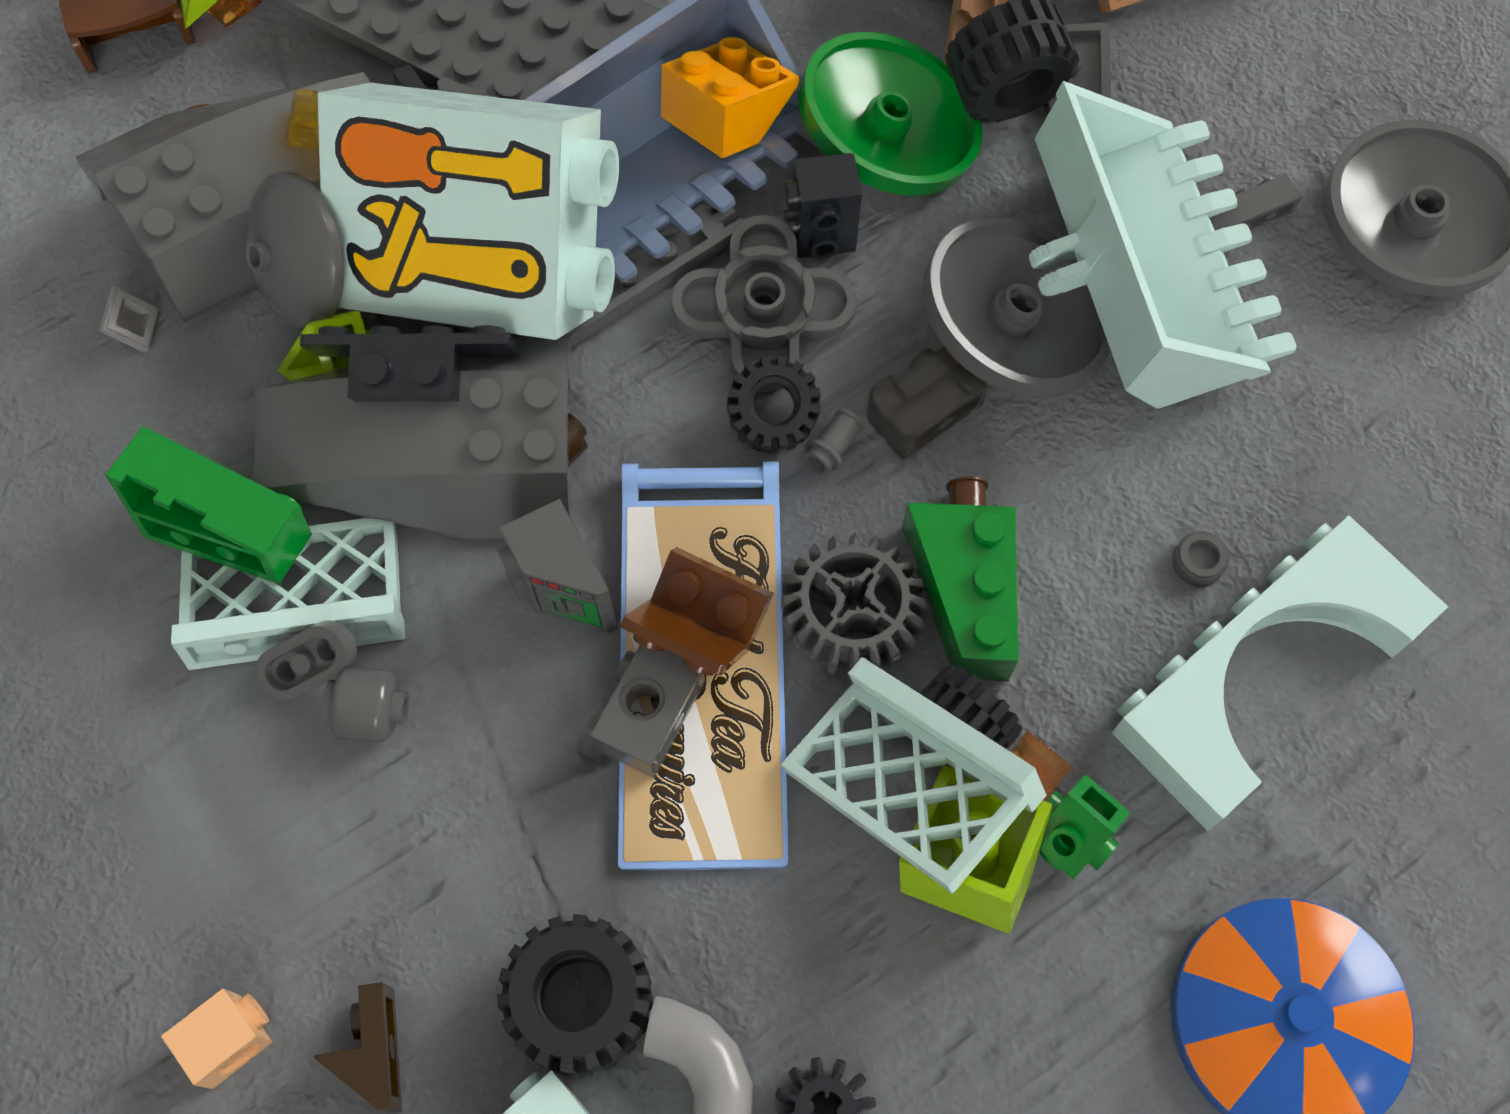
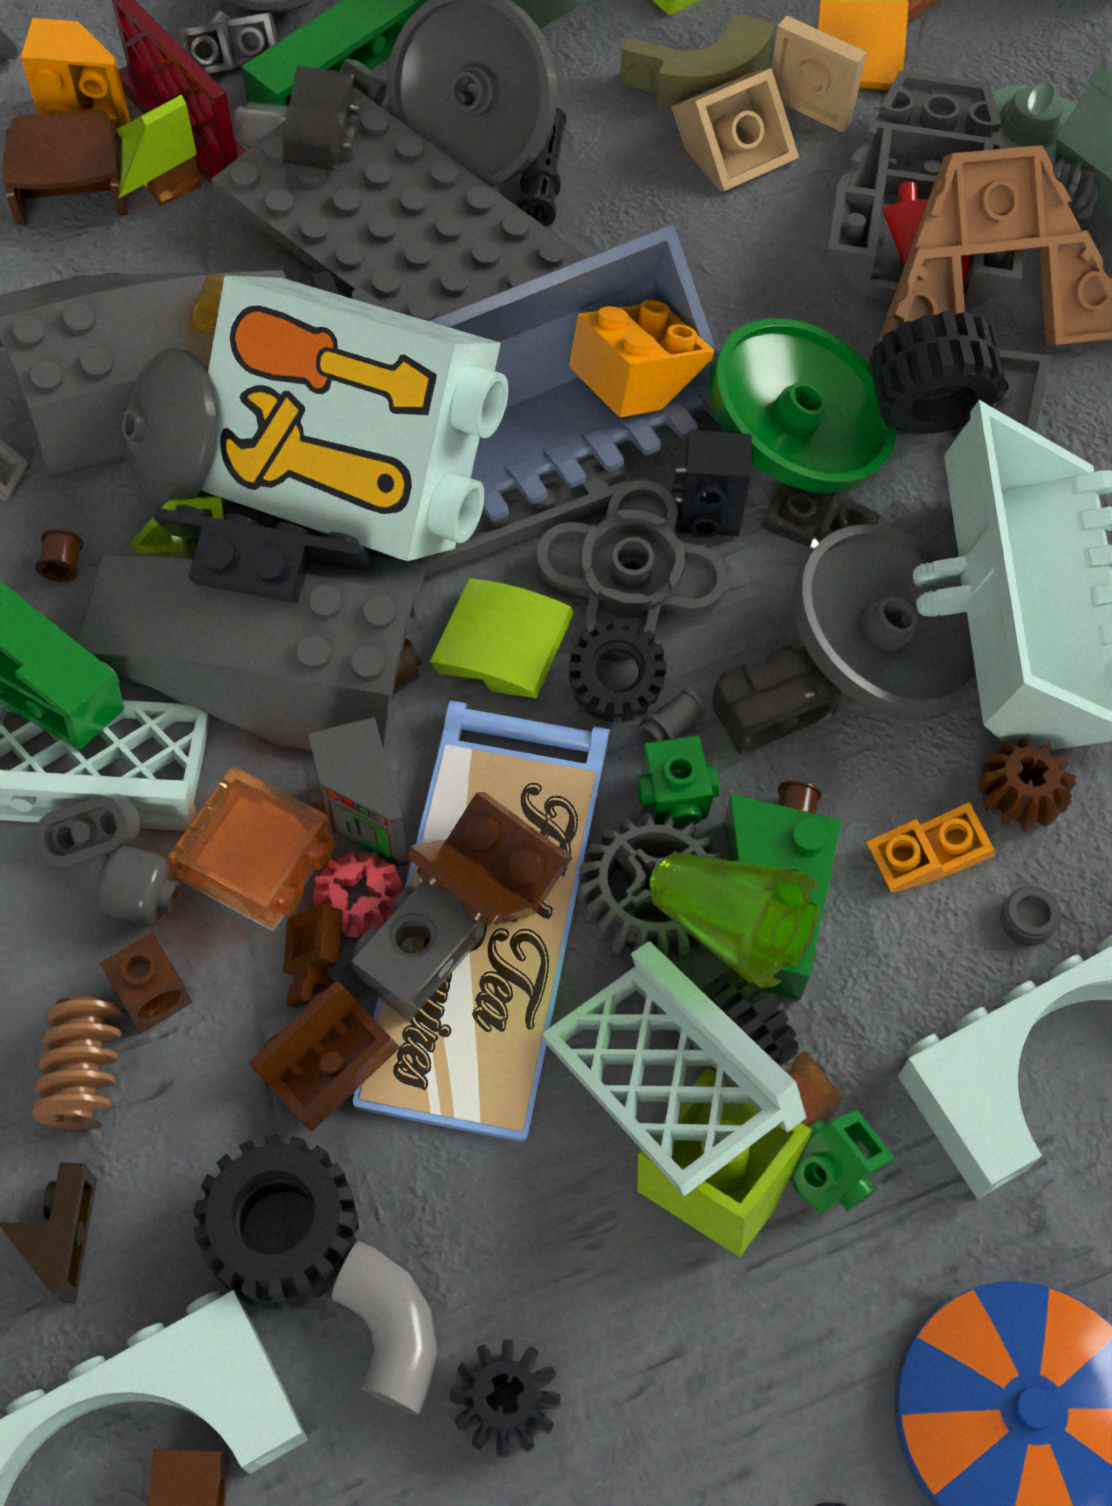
camera: 10 degrees right, 5 degrees down
none -> medium nougat piece [31,996,125,1130]
none -> reddish brown axle [35,529,84,582]
none -> reddish brown brick [100,932,192,1033]
none -> clear orange piece [169,766,335,932]
none -> reddish brown bracket [249,981,400,1132]
none -> reddish brown plate [283,903,342,1008]
none -> coral gear [312,849,404,938]
none -> lime slope [430,578,574,698]
none -> green brick [636,735,719,828]
none -> clear neon green cone [650,853,819,988]
none -> clear smoke slope [760,482,881,548]
none -> light orange slope [866,802,995,893]
none -> reddish brown gear [977,735,1076,833]

